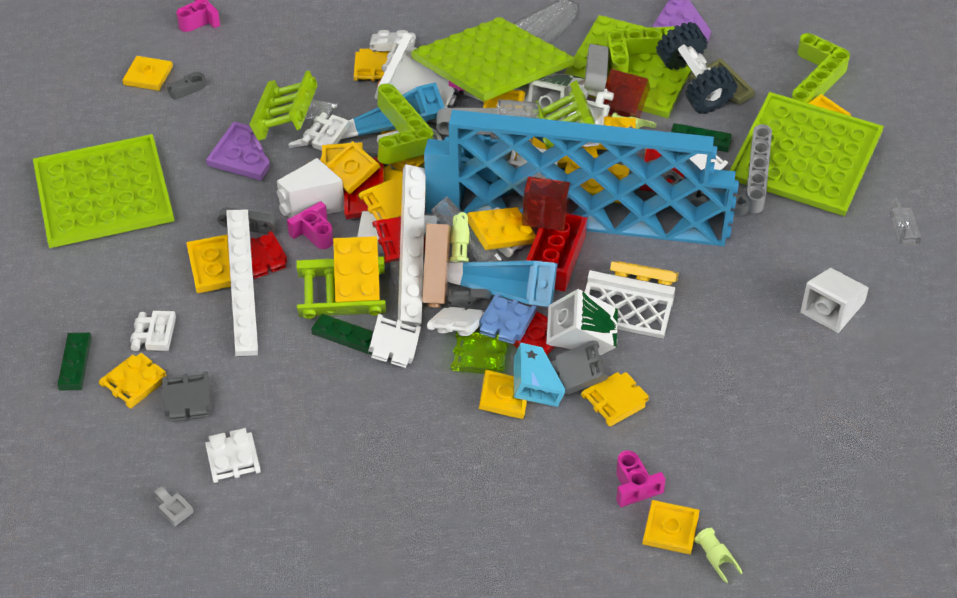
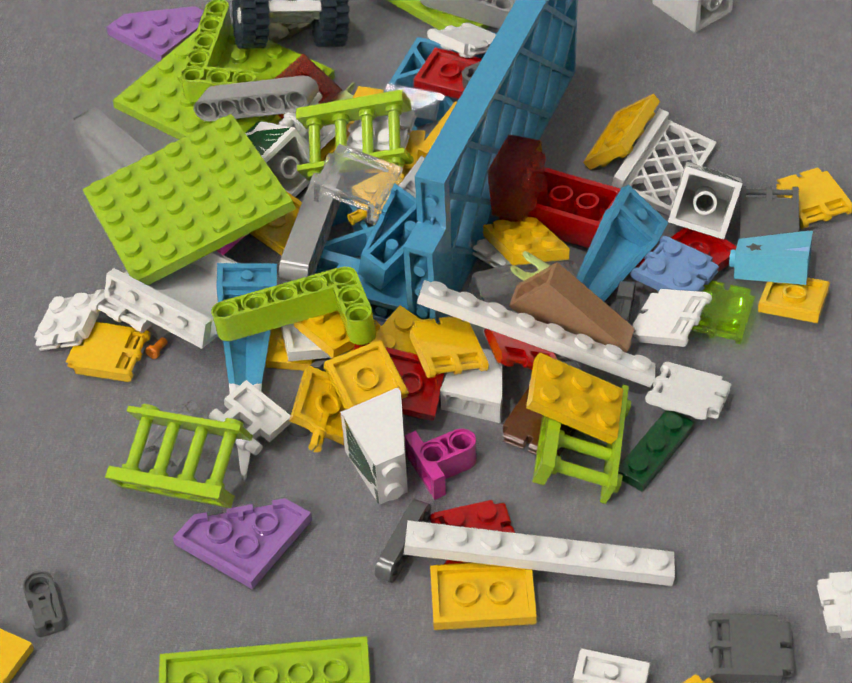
camera: 75 degrees left, 0 degrees up
dark green plate [671,123,732,153] -> none

